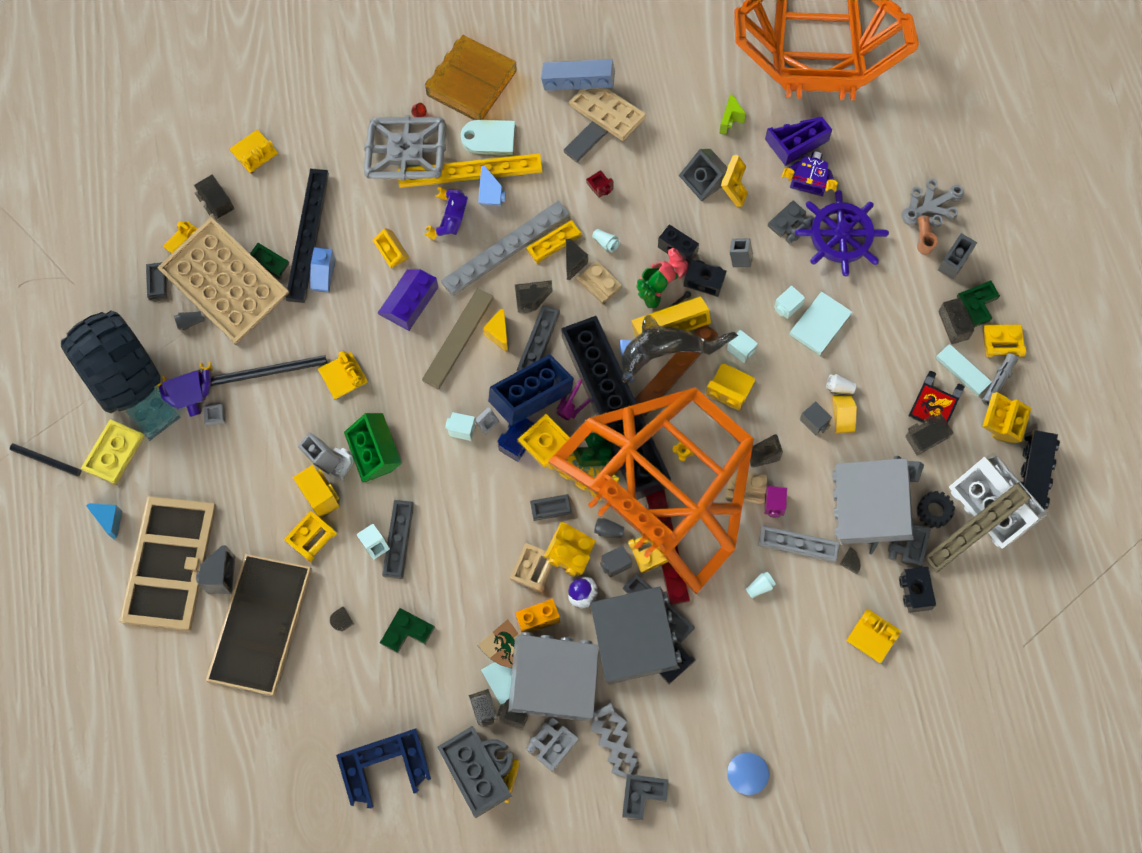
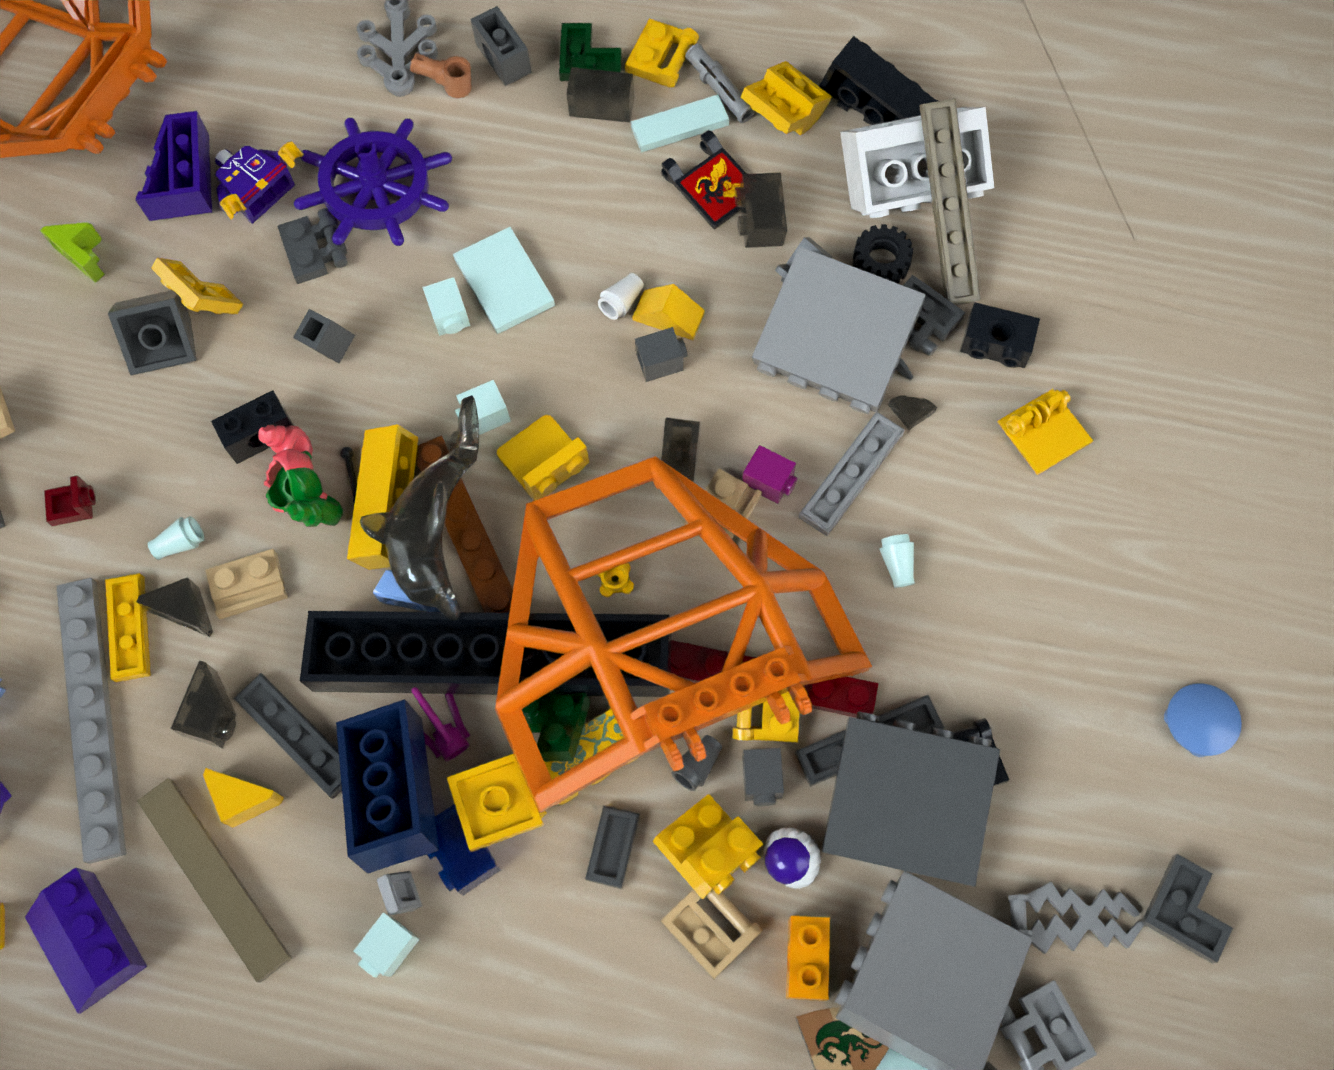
camera: 65 degrees left, 0 degrees up
black brick [683,260,727,297] -> none

